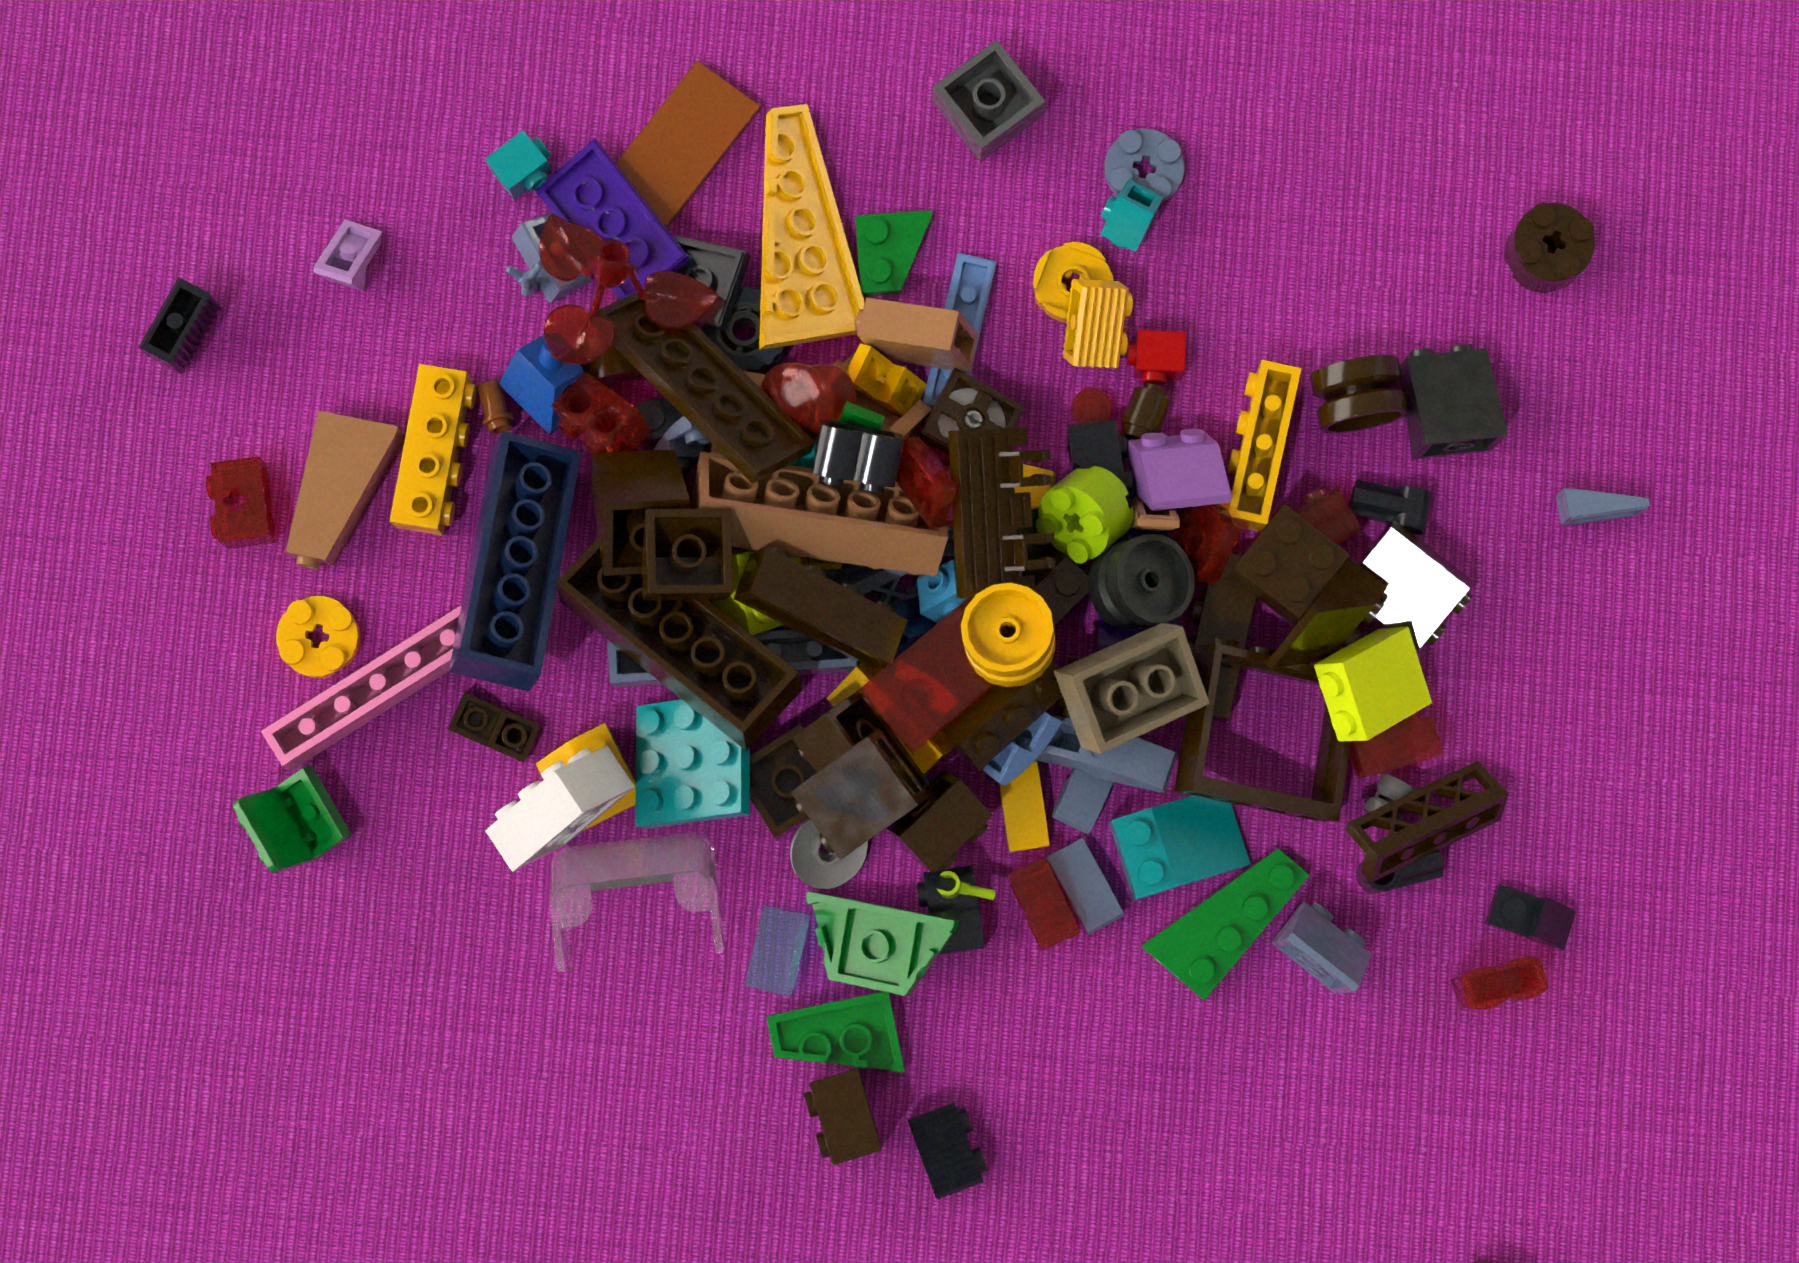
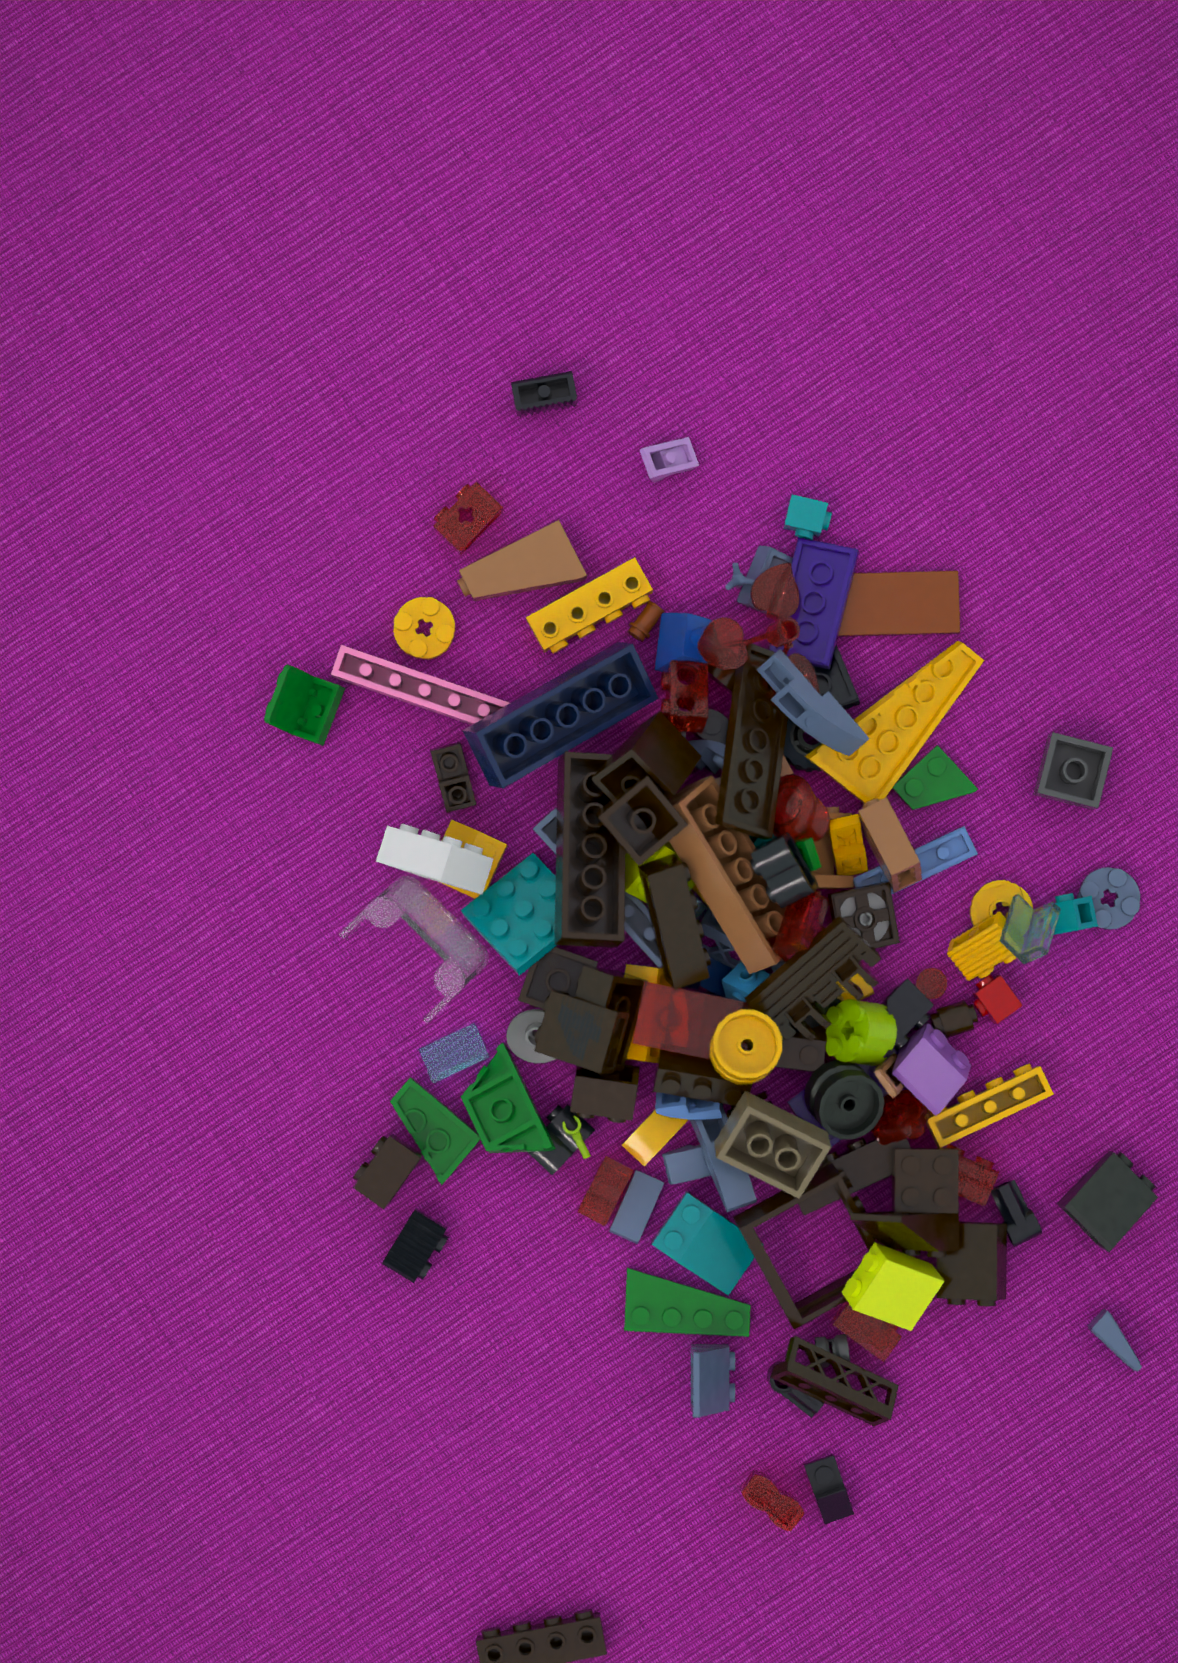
camera: 55 degrees right, 5 degrees up
dark brown wheel [1310,355,1409,433] -> none
none -> sand blue slope [757,649,870,756]
none -> clear light blue panel [1000,894,1061,964]

